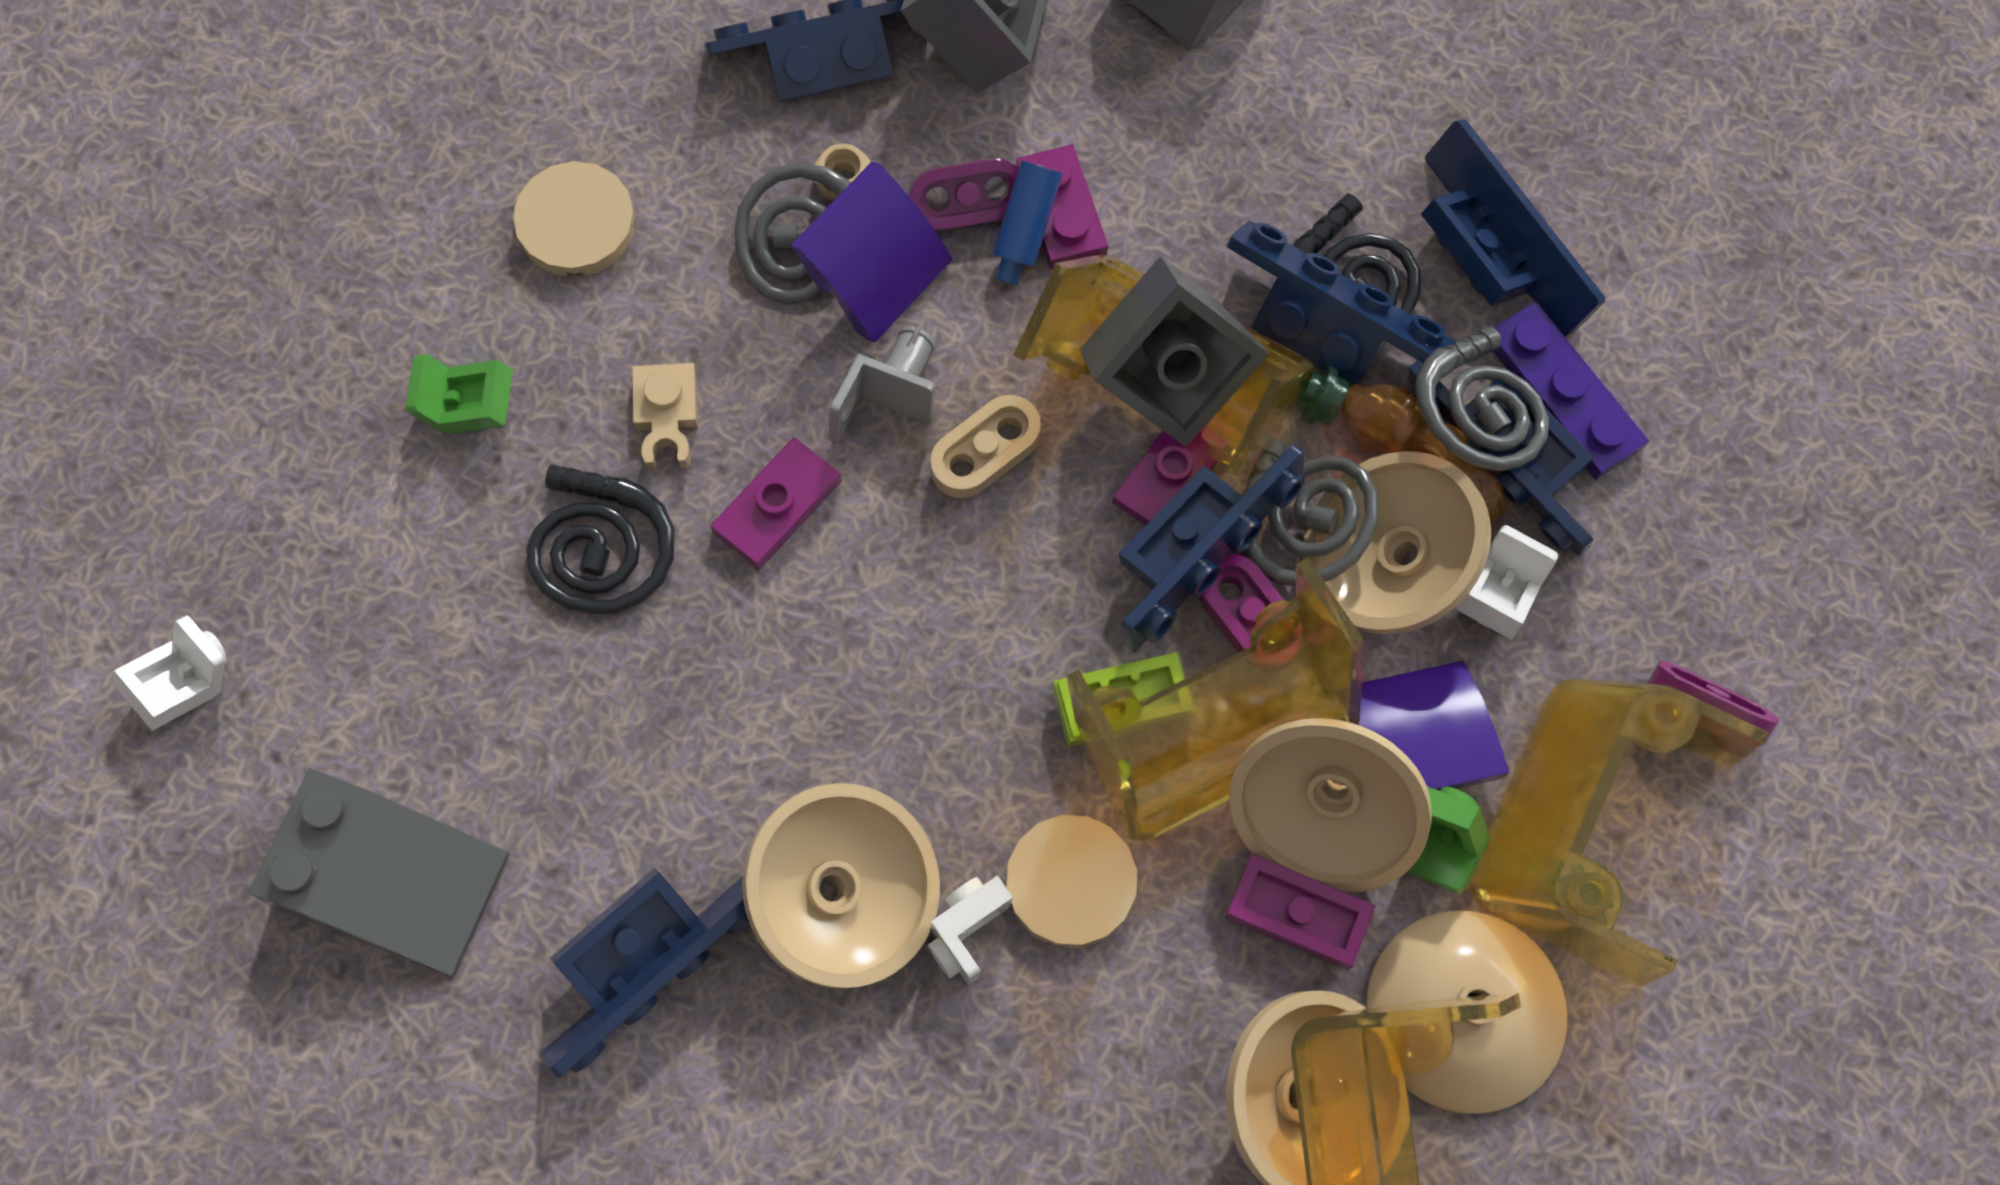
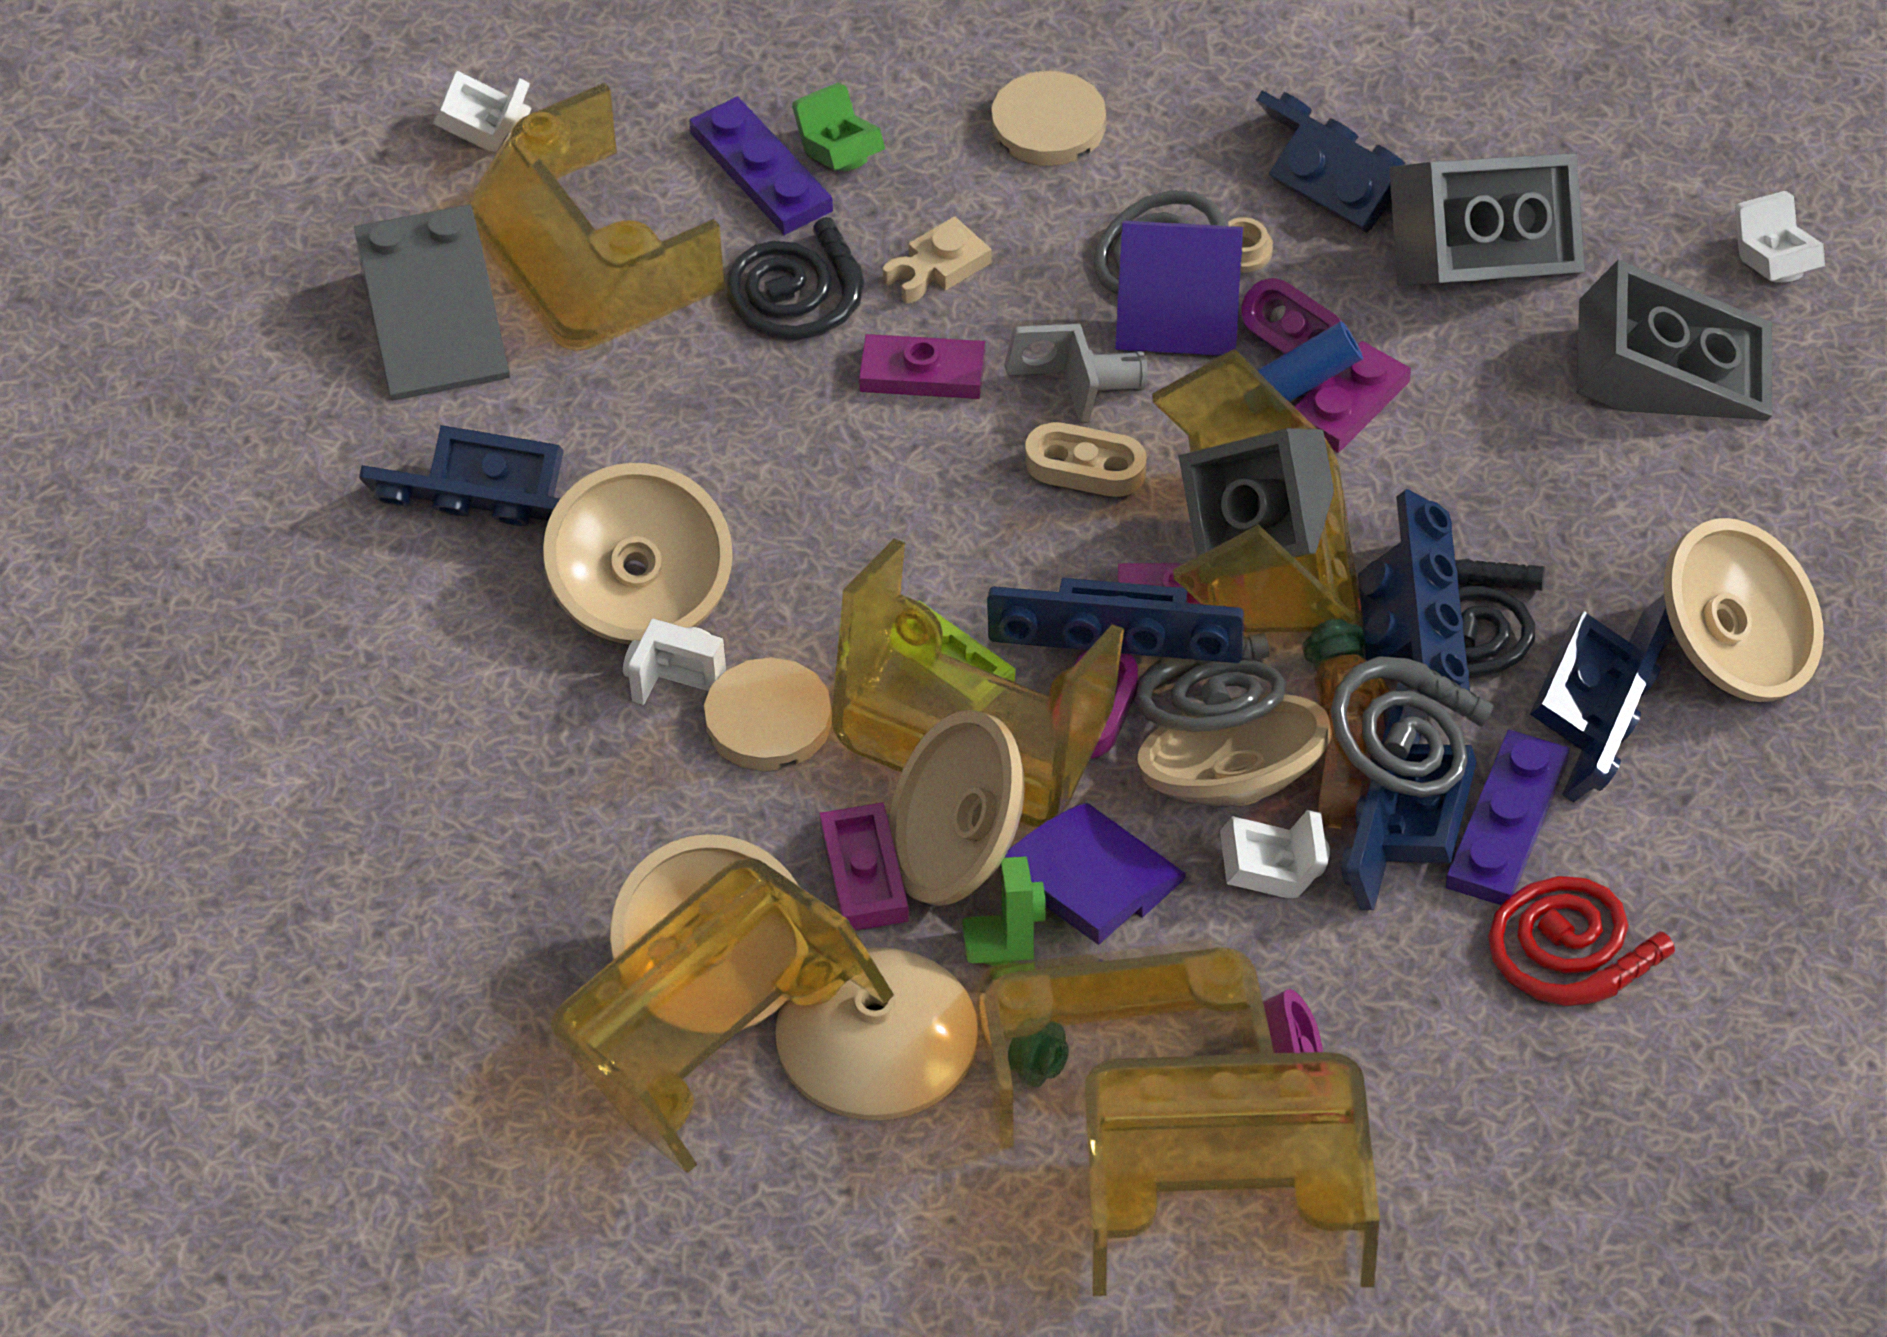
camera: 60 degrees right, 20 degrees down
none -> clear yellow windscreen [466,82,725,351]
none -> dark purple plate [689,96,833,235]
none -> clear yellow windscreen [1085,1052,1380,1296]
none -> red piece [1488,876,1675,1006]
none -> tan dish [1664,518,1824,702]

